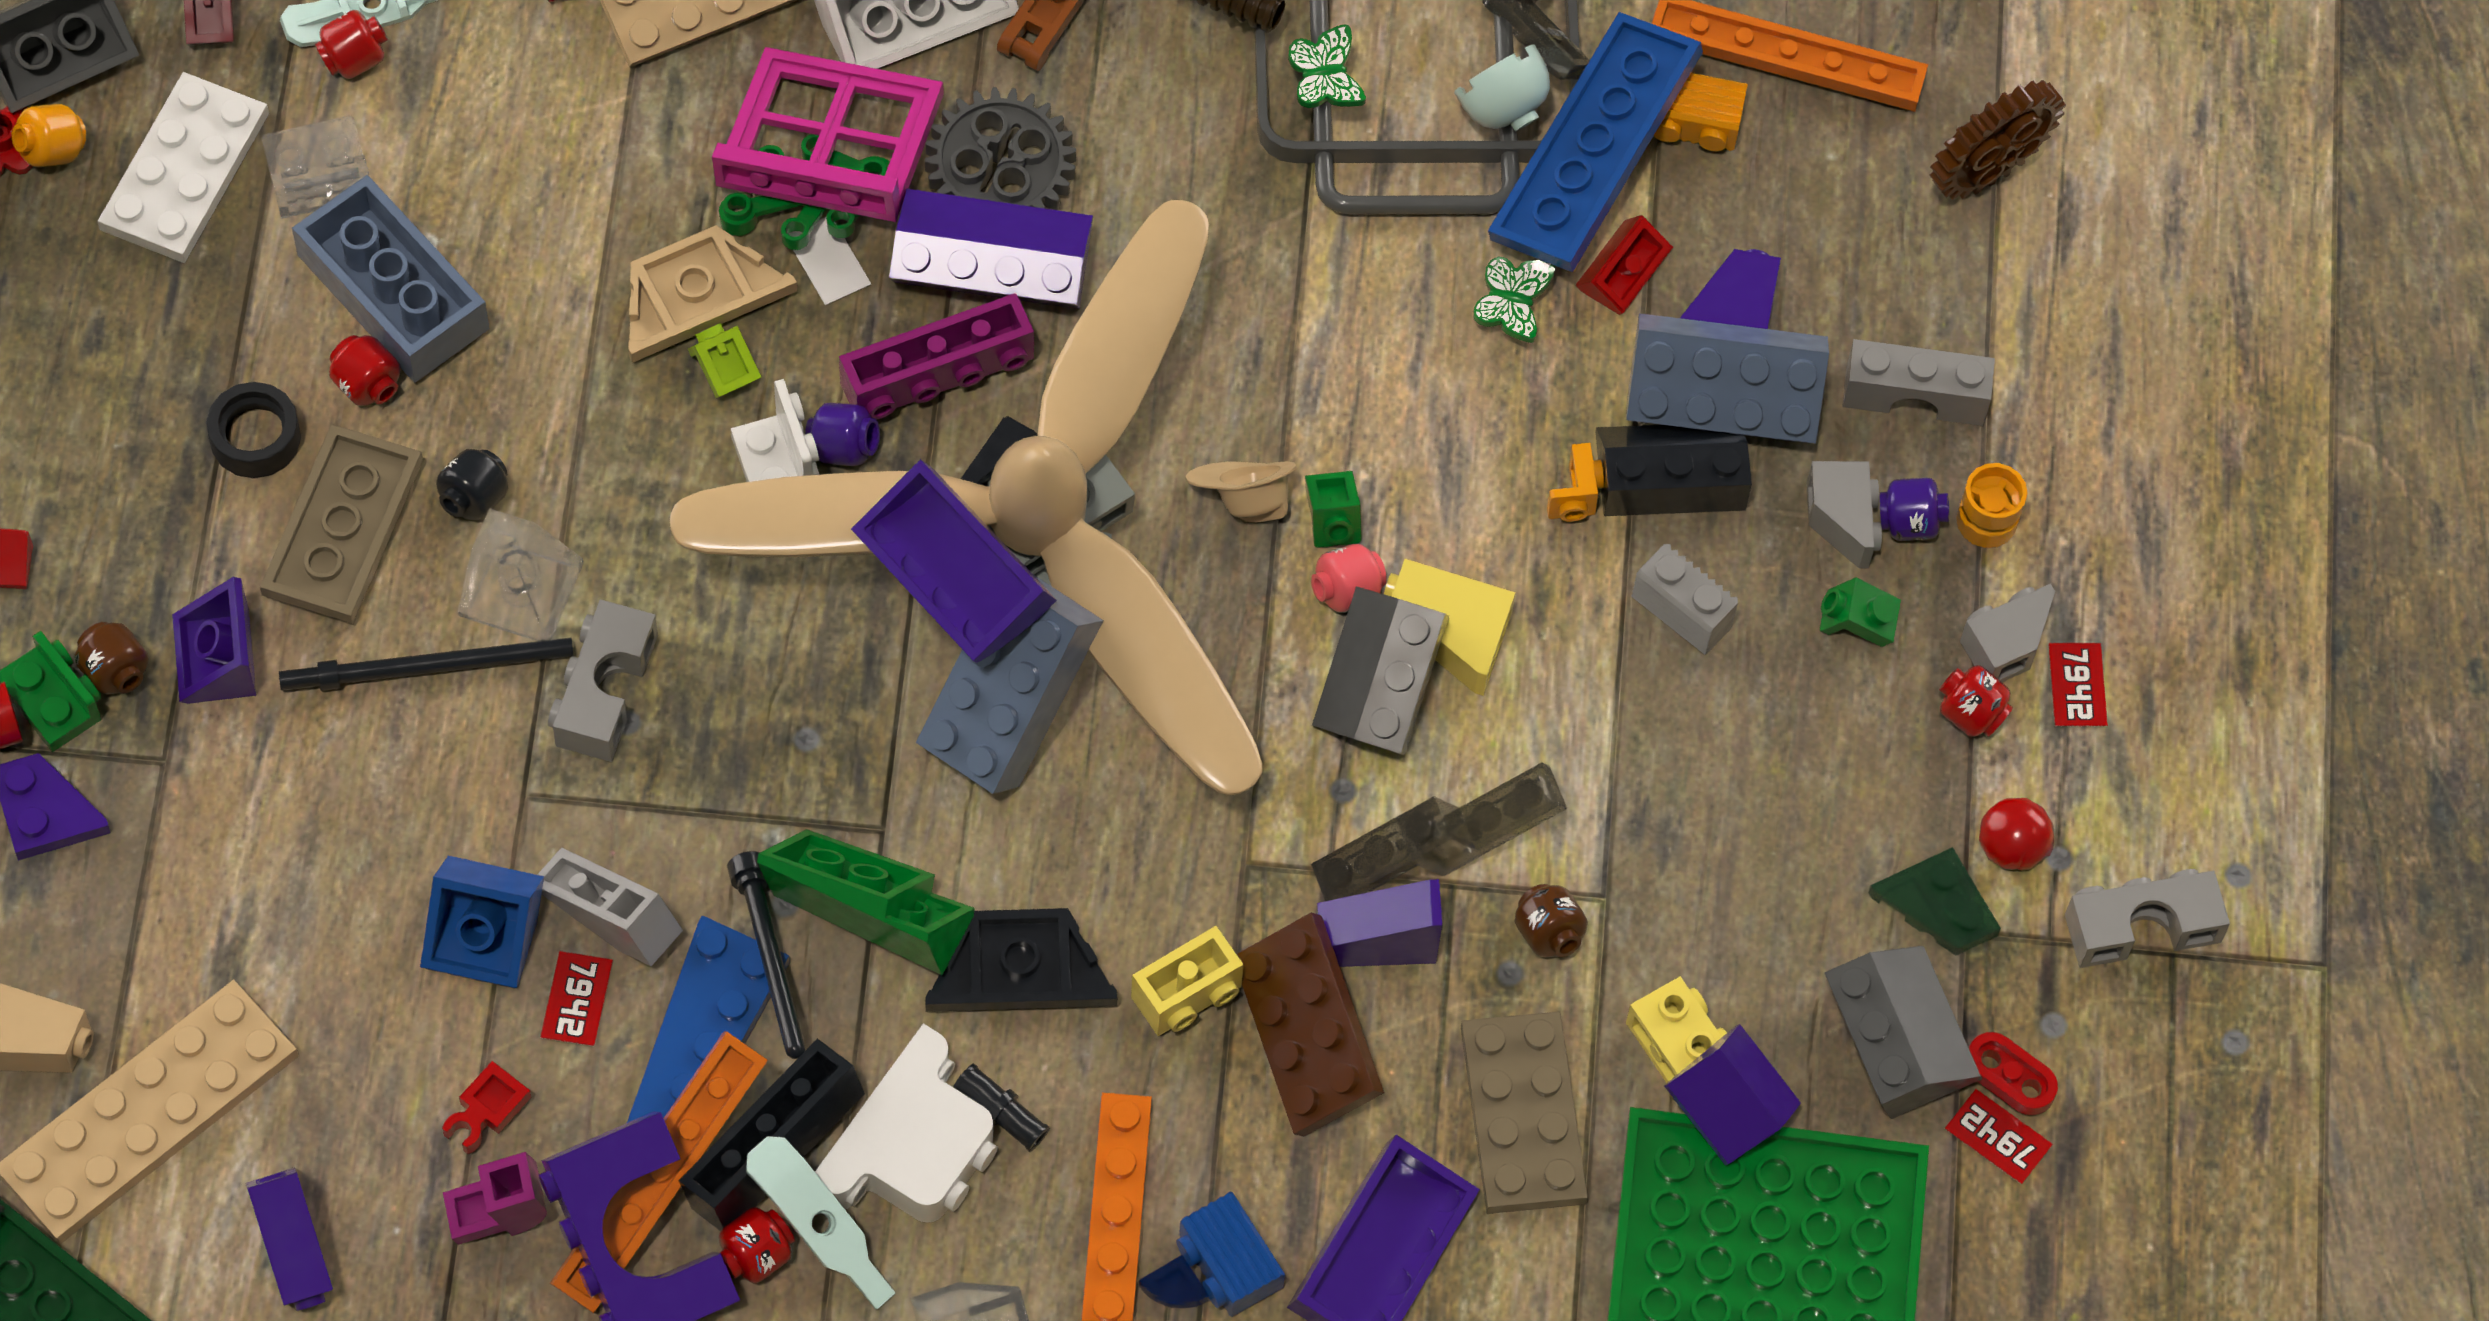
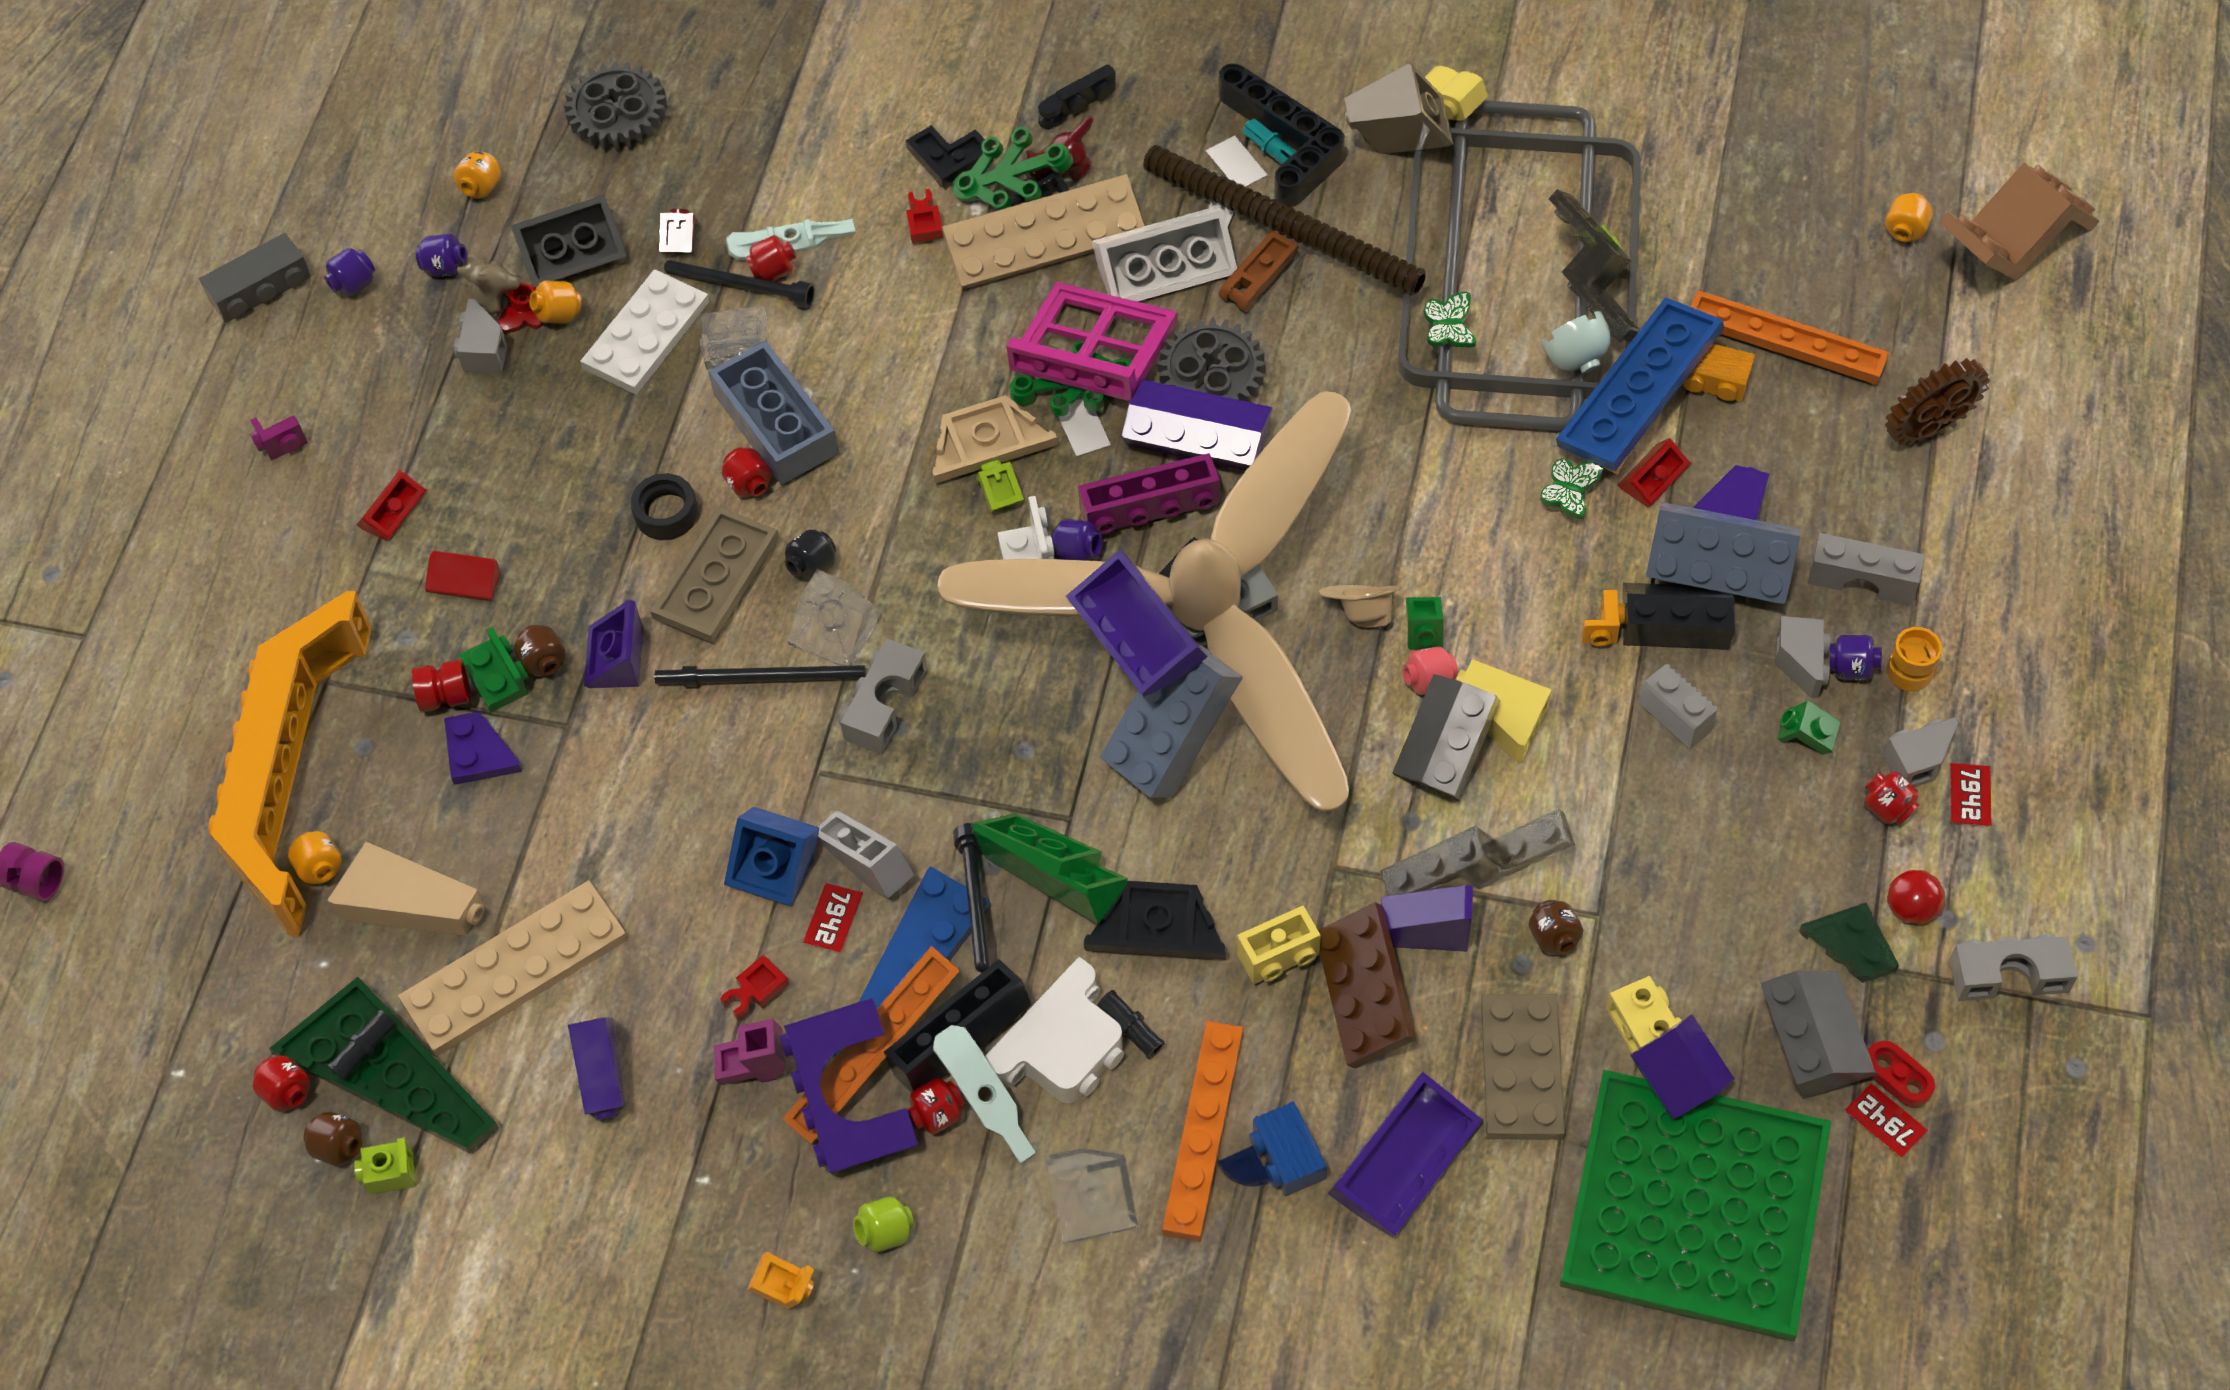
camera: 15 degrees right, 5 degrees down
none -> black piece [664,260,815,308]

